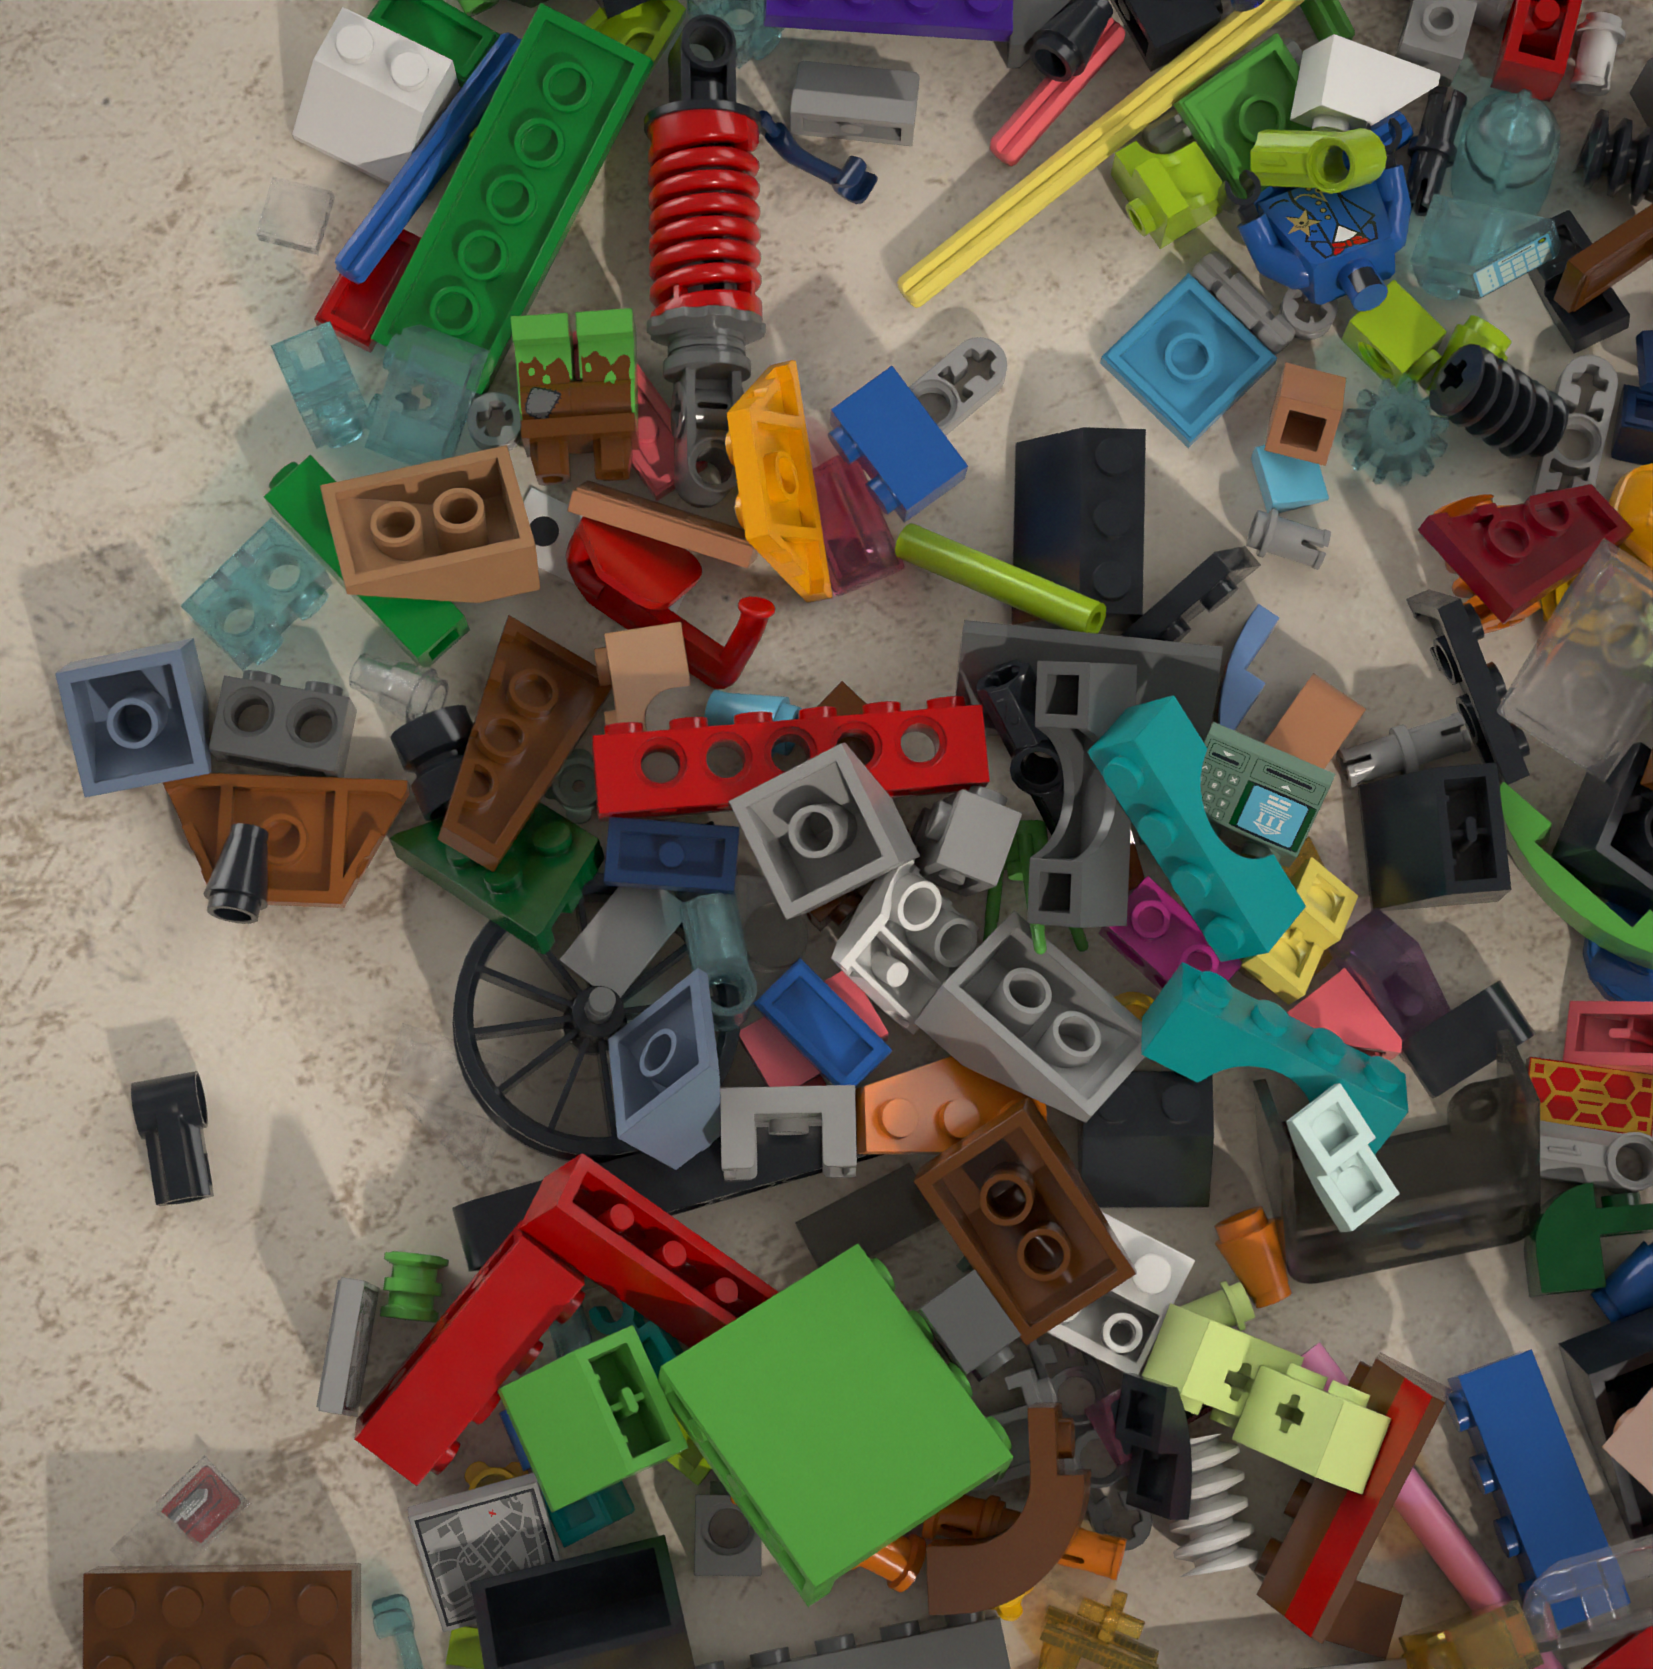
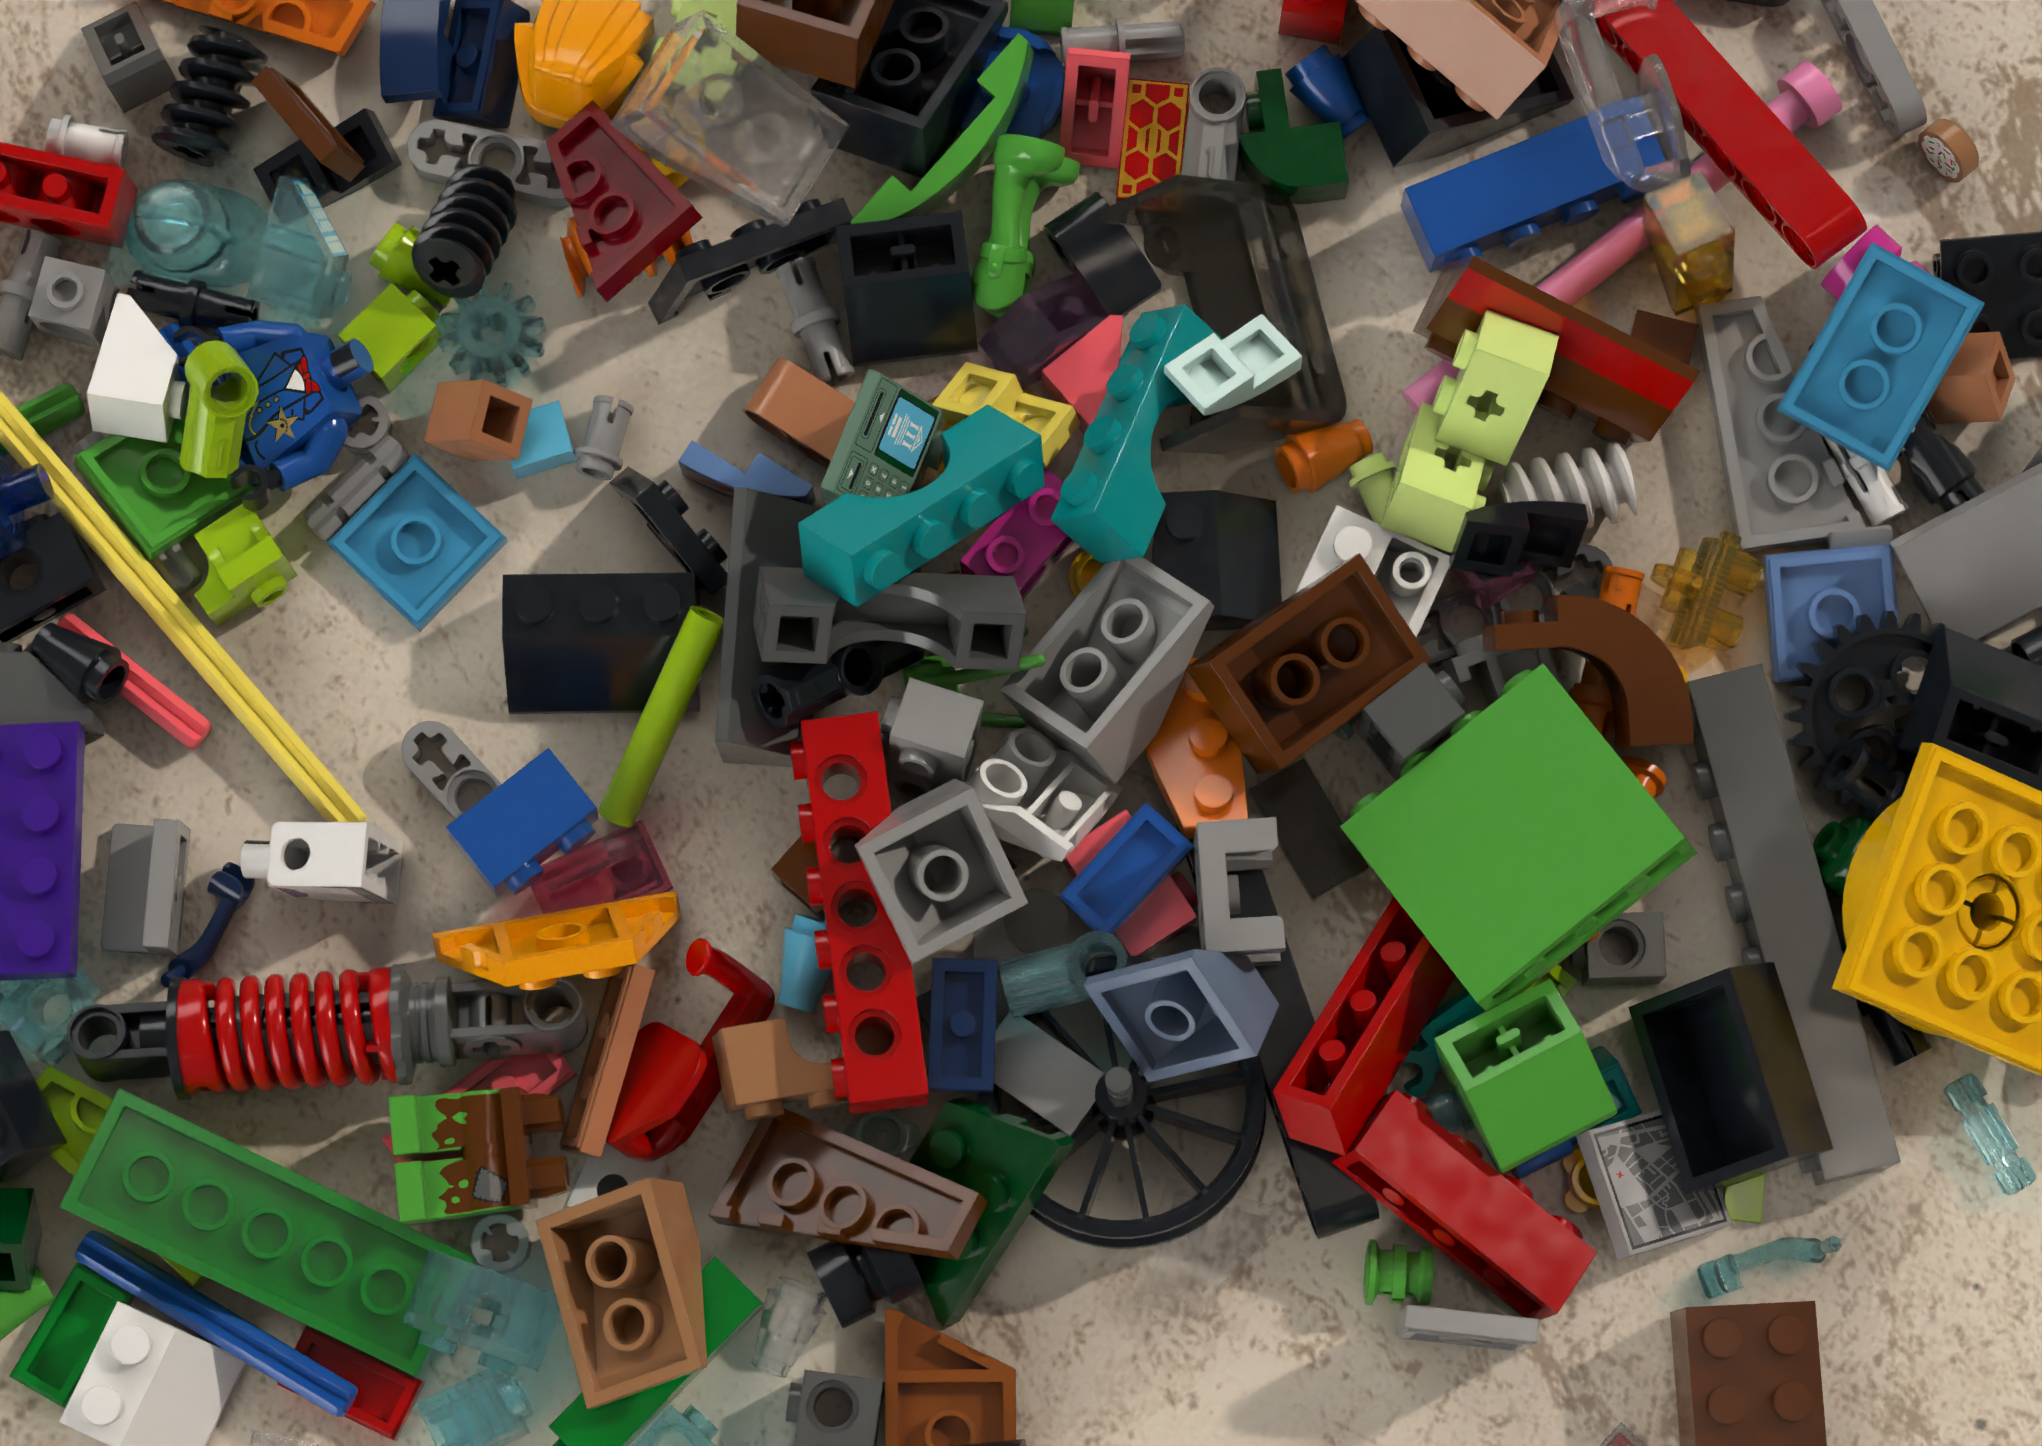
camera: 90 degrees left, 0 degrees up
none -> white torso [240,822,403,905]
none -> bright green piece [971,134,1081,322]

